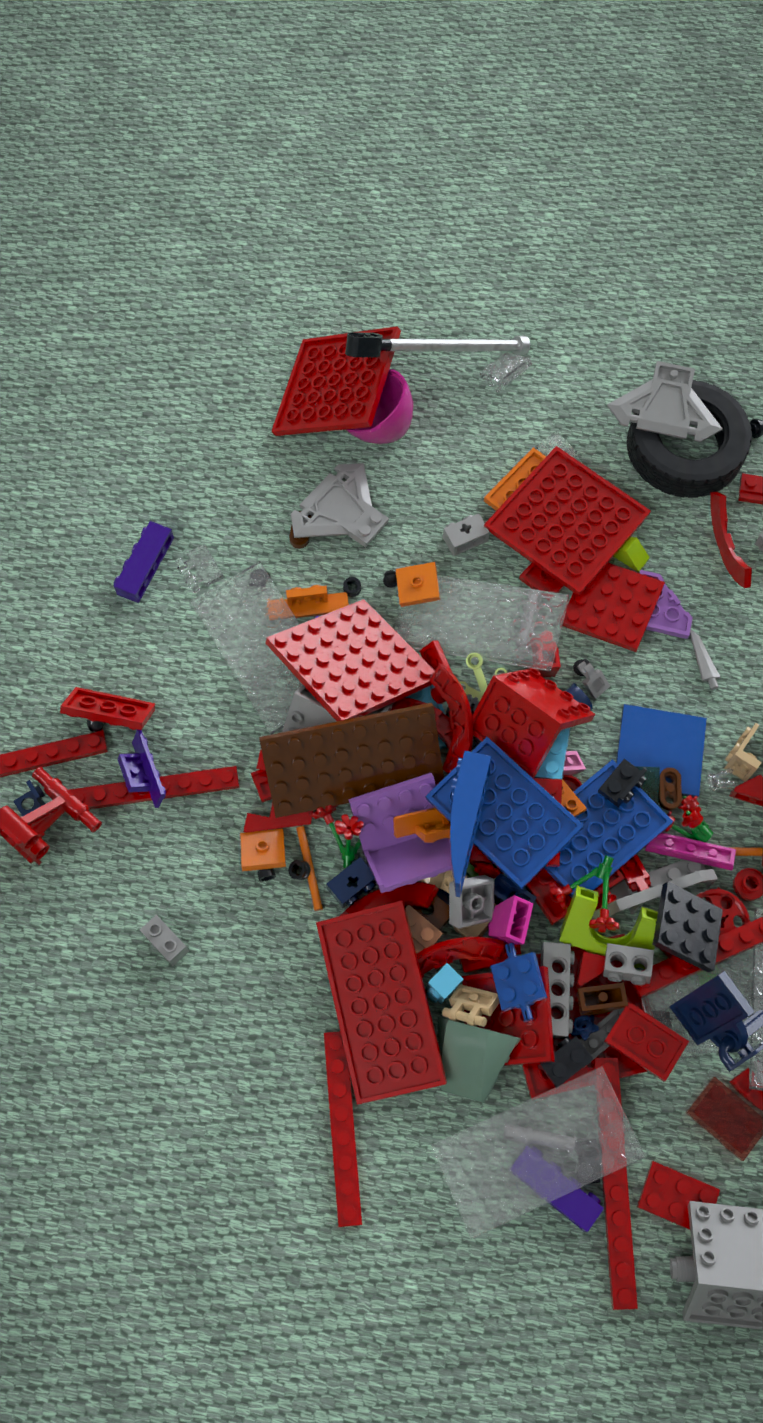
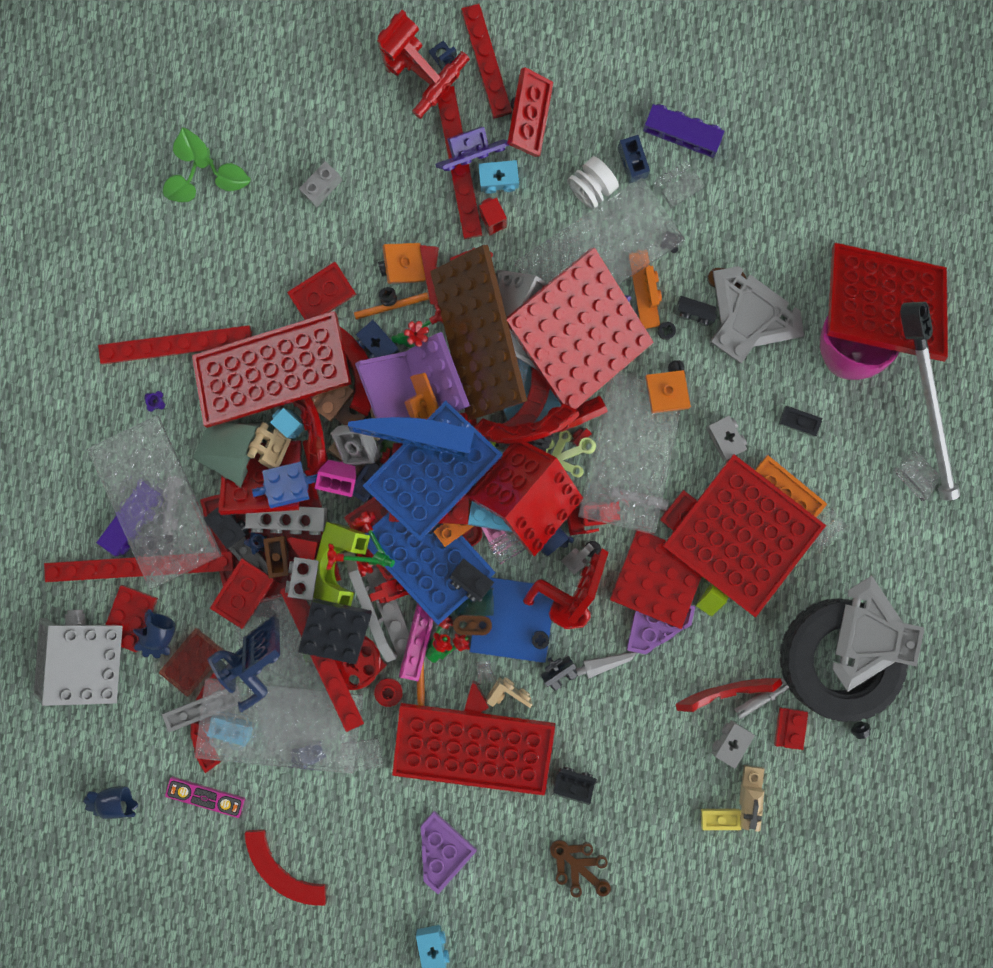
camera: 90 degrees right, 20 degrees up
none -> dark blue piece [133,609,175,659]
none -> dark purple plate [144,391,166,412]
none -> bright green plant [163,127,251,202]
none -> red plate [287,262,357,320]
none -> medium azure brick [479,160,519,194]
none -> red brick [479,197,507,236]
none -> clear plate [488,532,526,565]
none -> red plate [523,548,609,629]
none -> black bush [532,631,549,649]
none -> black hips [541,656,578,691]
none -> white wheel [567,156,619,210]
none -> red bracket [567,507,599,536]
none -> red plate [570,428,592,447]
none -> dark blue brick [617,135,650,184]
none -> black bracket [674,296,717,326]
none -> light grey pin [734,678,790,719]
none -> black plate [779,406,823,437]

